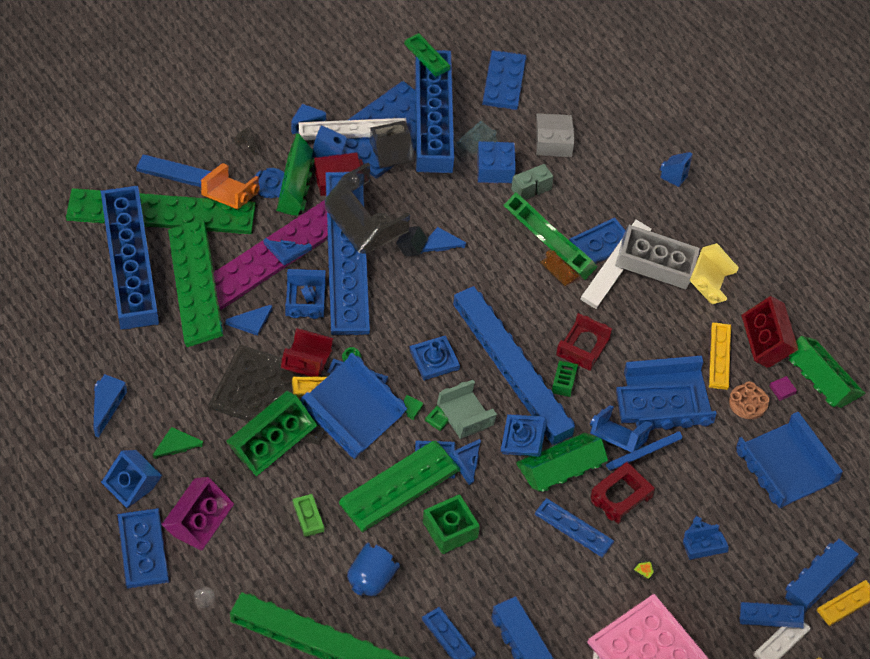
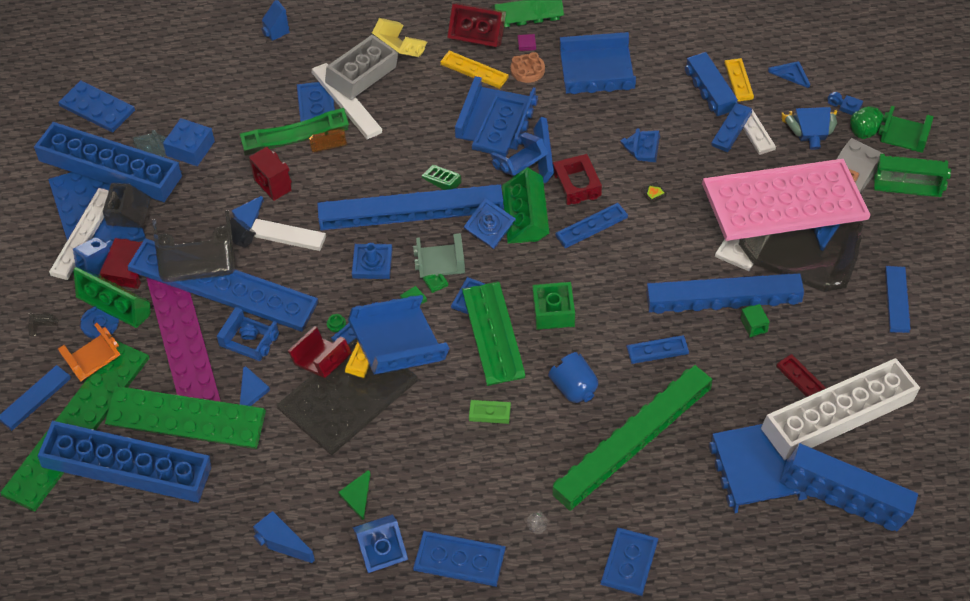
camera: 60 degrees left, 0 degrees up
magenta slope [162,477,234,551] -> none
green slope [226,391,317,477] -> none
blue tile [263,238,312,266] -> none
blue slope [291,104,326,134] -> none
green tile [404,33,450,77] -> none
blue tile [450,439,481,485] -> none
sand green piece [511,164,553,200] -> none
light grey slope [536,113,574,157] -> none
dark red panel [556,313,612,371] -> none
none -> dark red brick [249,147,292,201]
none -> white tile [251,219,326,251]

